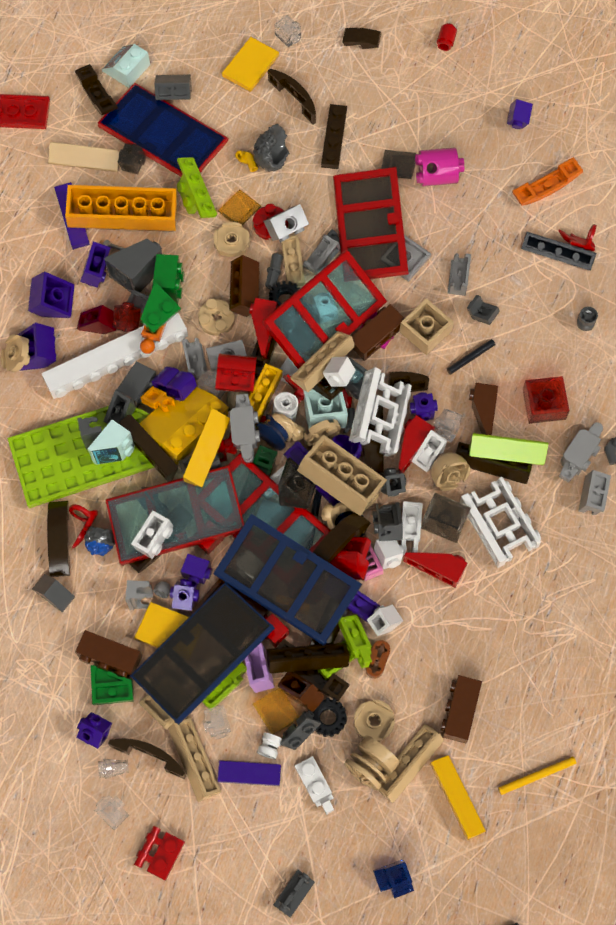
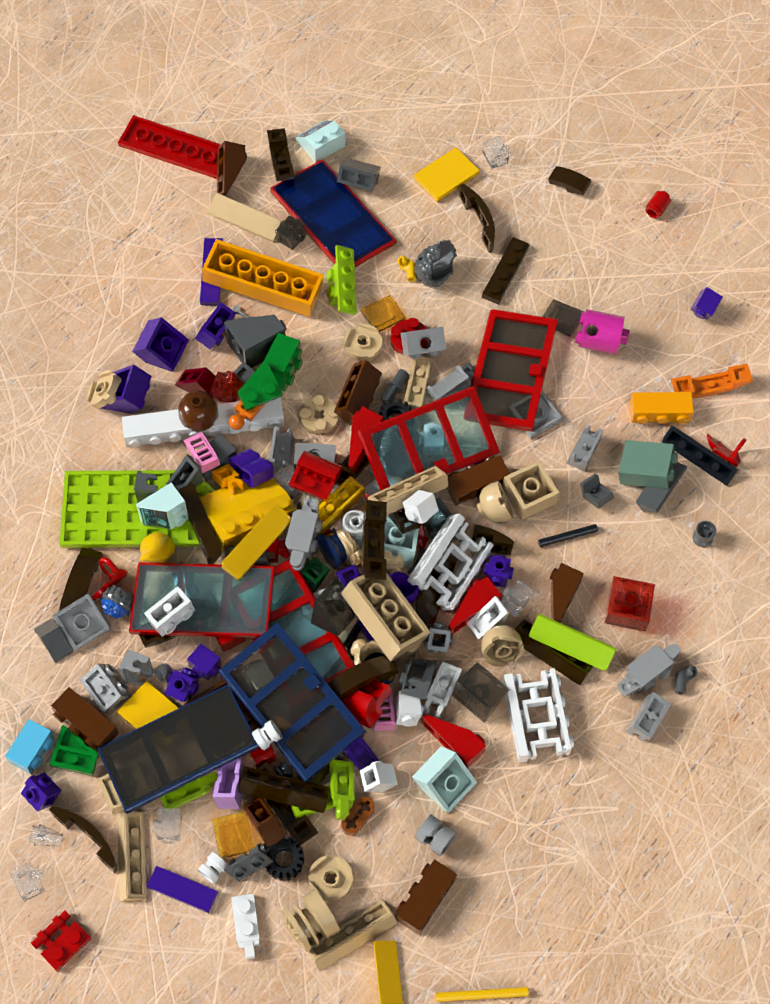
camera: 15 degrees right, 5 degrees down
none -> medium azure brick [5,719,54,774]
none -> light grey tile [52,593,111,652]
none -> light grey bracket [80,663,131,713]
none -> yellow hat [140,532,175,563]
none -> reddish brown cylinder [178,390,219,432]
none -> bright pink slope [184,432,220,473]
none -> reddish brown slope [217,141,247,196]
none -> white wheel [252,720,283,750]
none -> black bush [274,761,293,778]
none -> dark brown slope [362,500,387,580]
none -> light aqua slope [412,746,477,813]
none -> light grey wheel [415,814,457,856]
none -> tan cylinder [477,481,513,523]
none -> sand green brick [618,440,678,489]
none -> light orange brick [629,392,694,424]
none -> dark grey slope [636,462,687,513]

